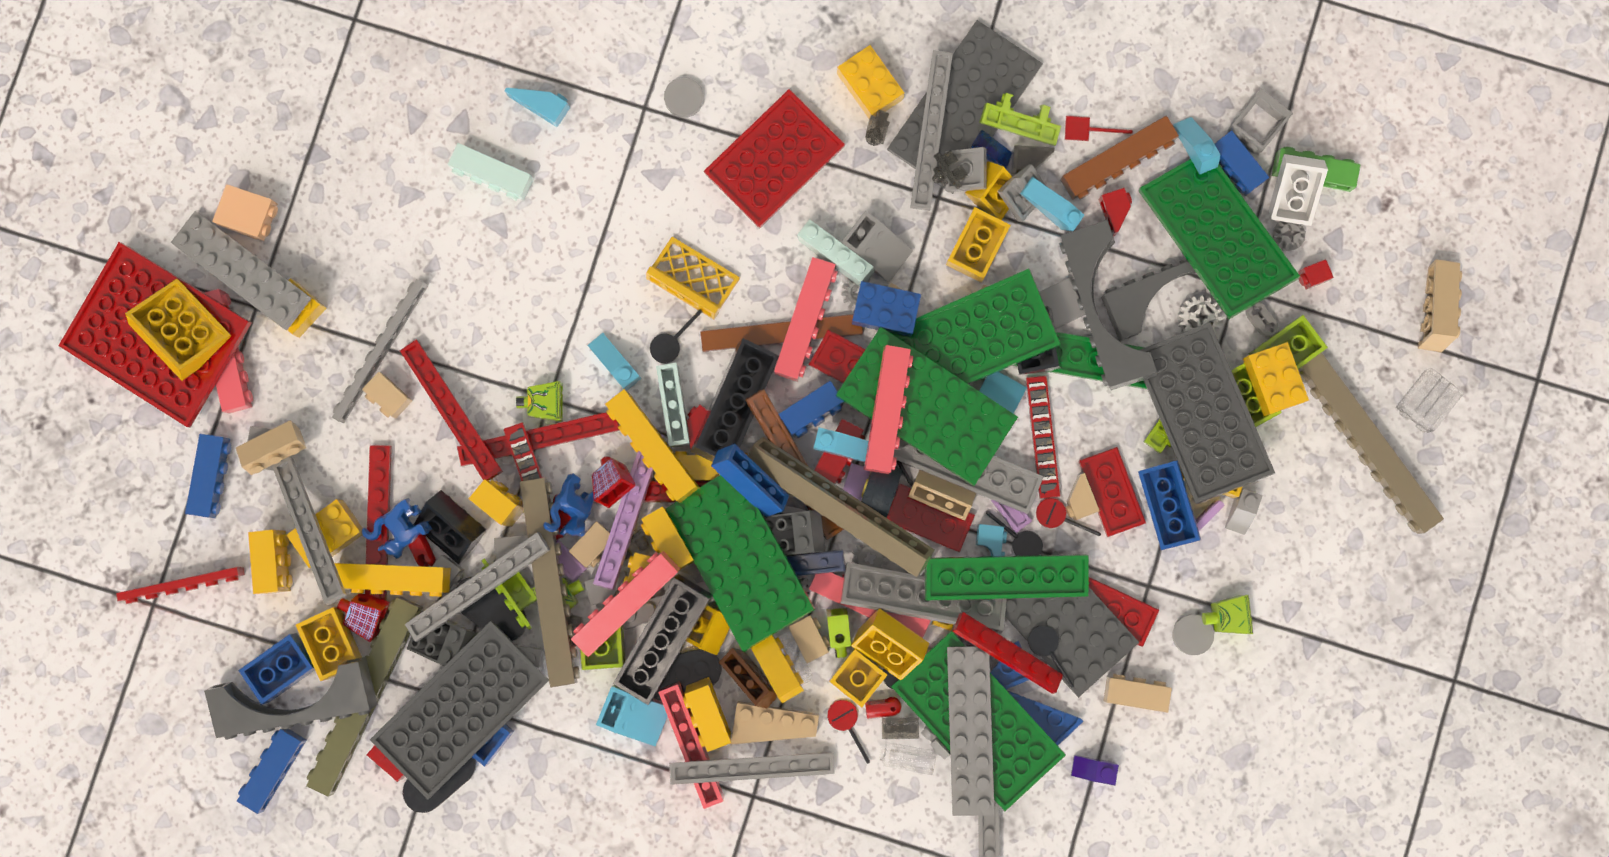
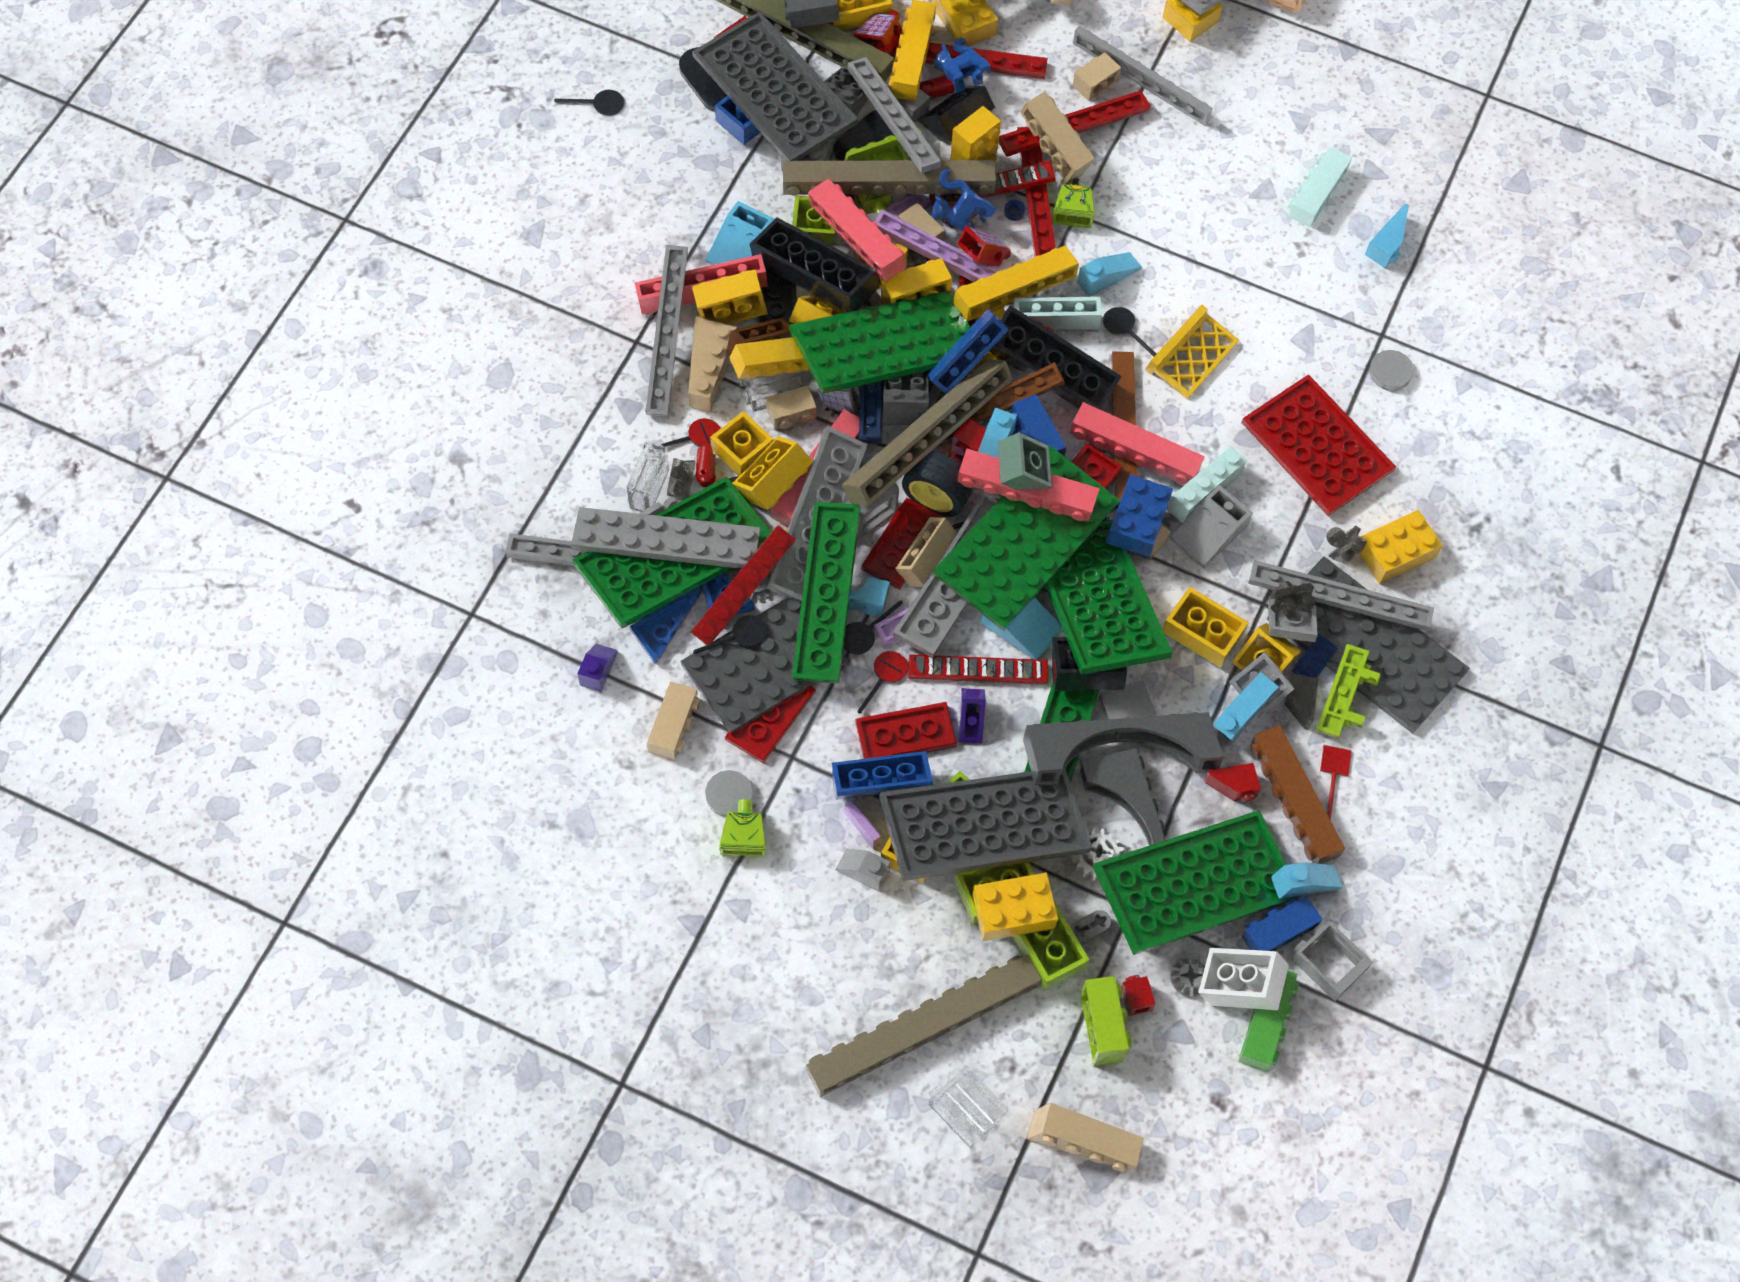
camera: 90 degrees right, 20 degrees down
lime torso [826,607,851,658] -> none
tan slope [1065,473,1099,521] -> none
none -> dark purple slope [959,688,986,743]
none -> sand green slope [998,432,1052,490]
none -> clear blue tile [1004,199,1025,221]
none -> tan wedge [1021,91,1094,185]
none -> lime brick [1080,976,1132,1066]

